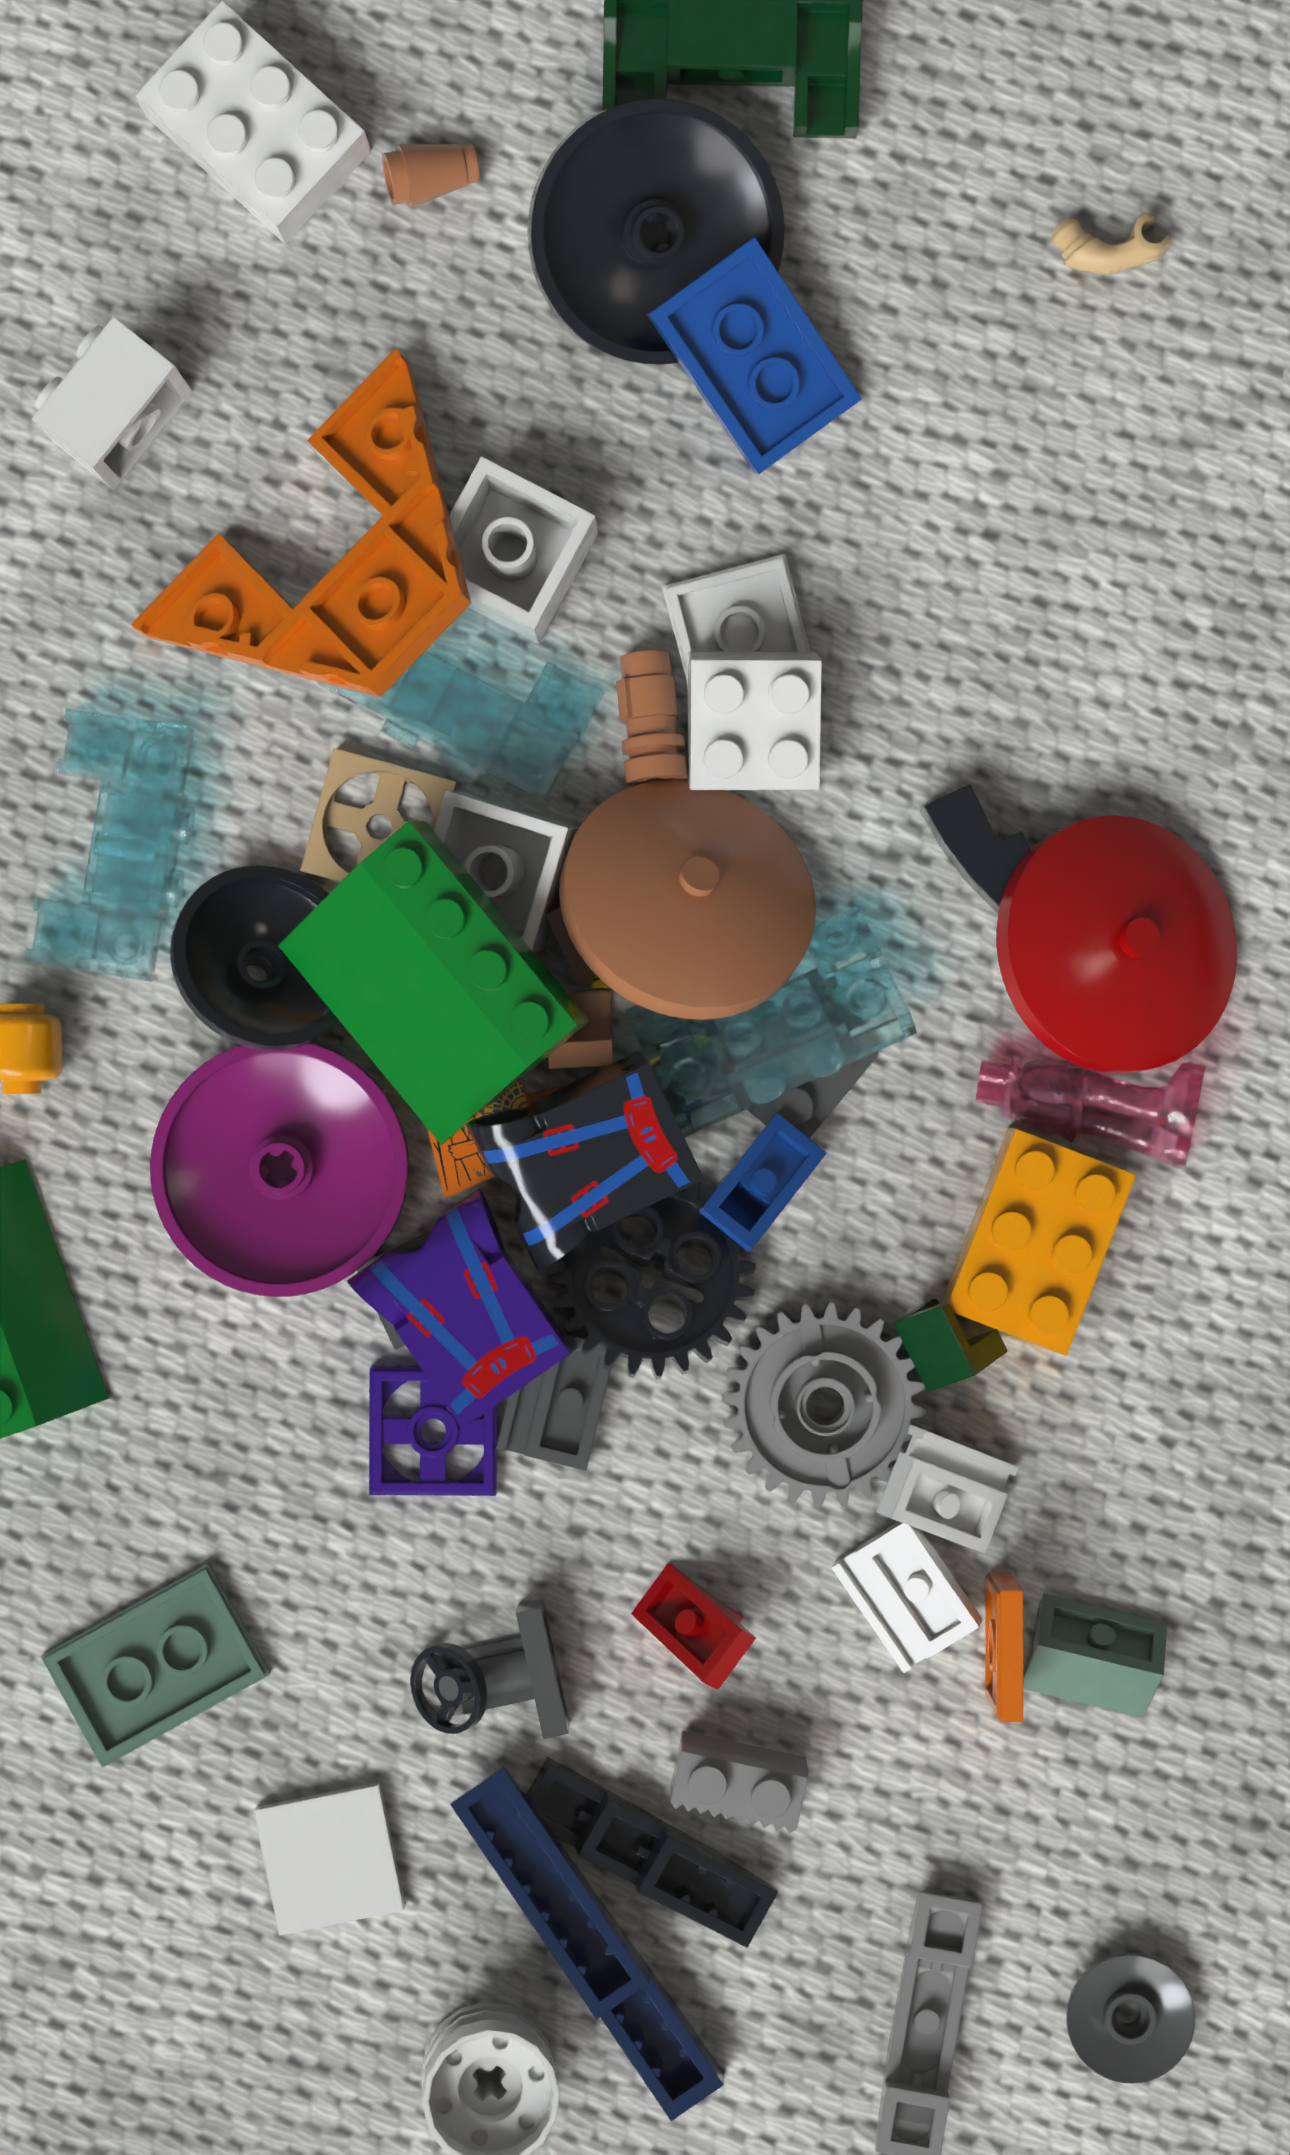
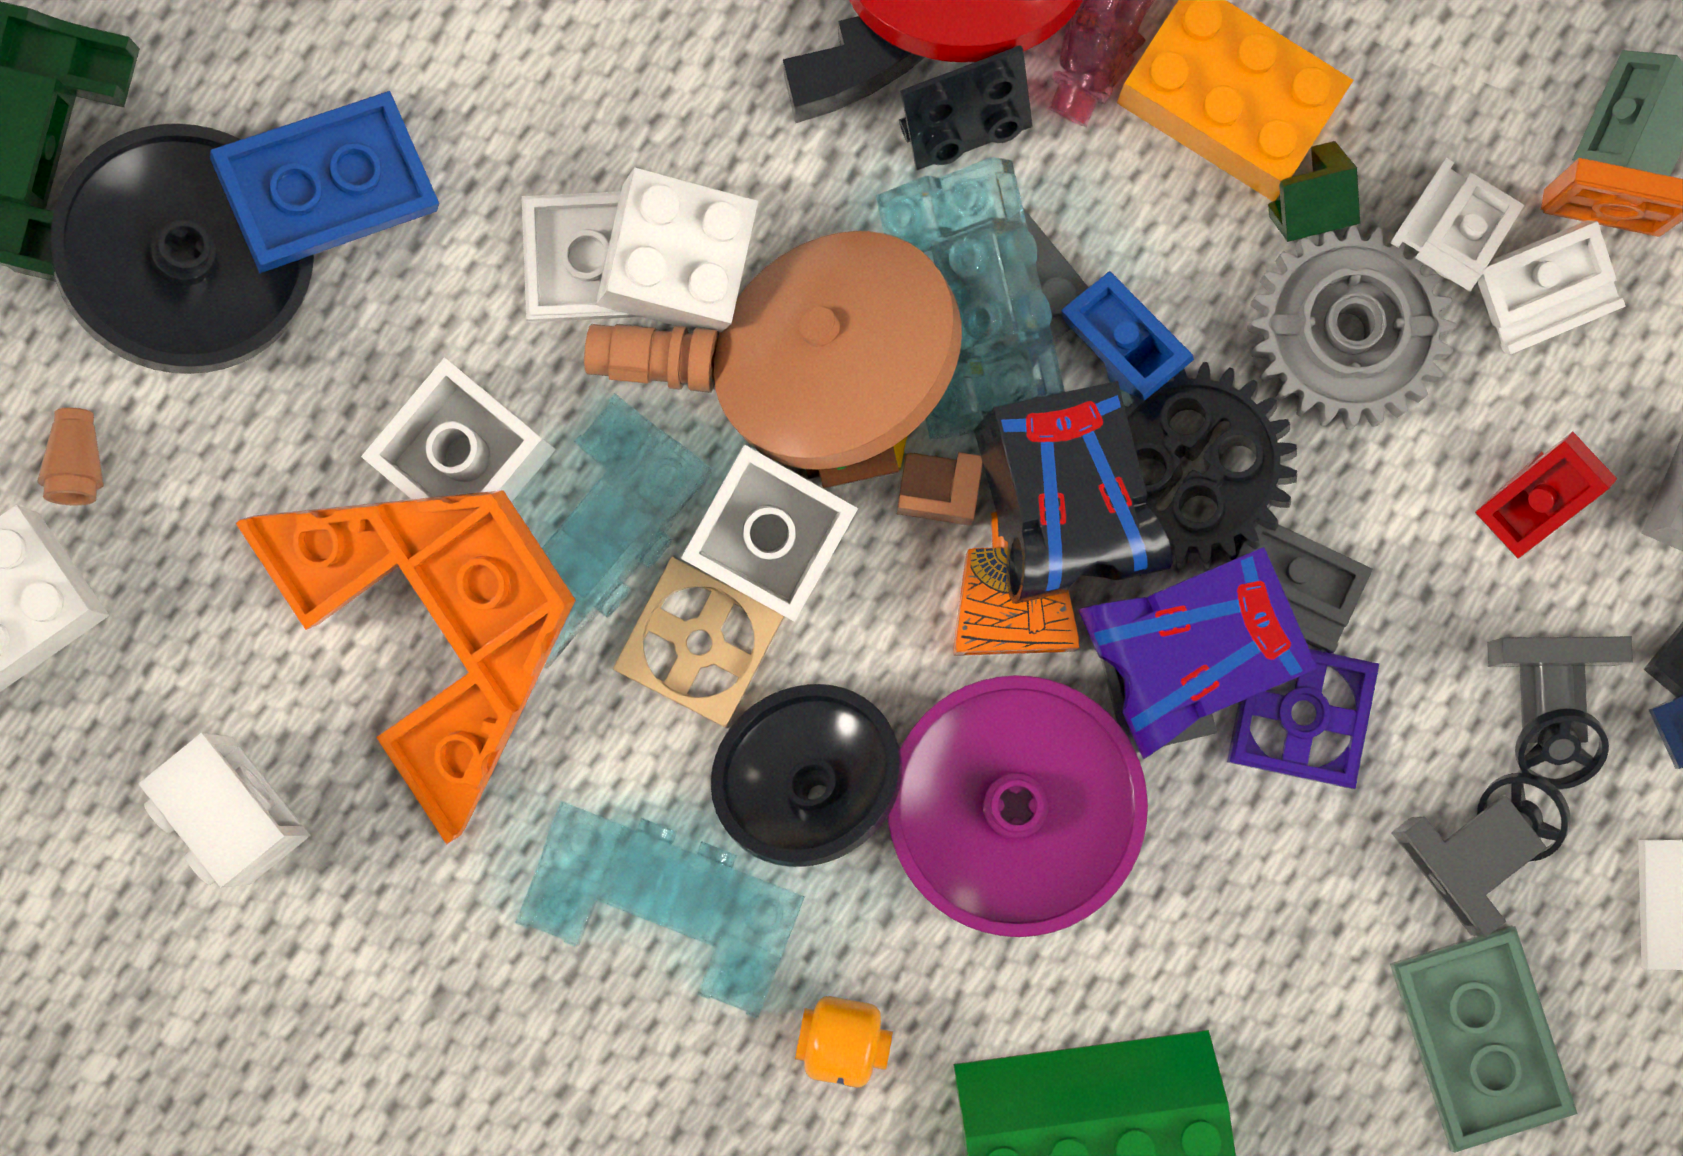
camera: 80 degrees left, 5 degrees down
green slope [278,821,590,1145] -> none
none -> black hinge [899,45,1033,170]
none -> dark grey piece [1391,772,1571,937]

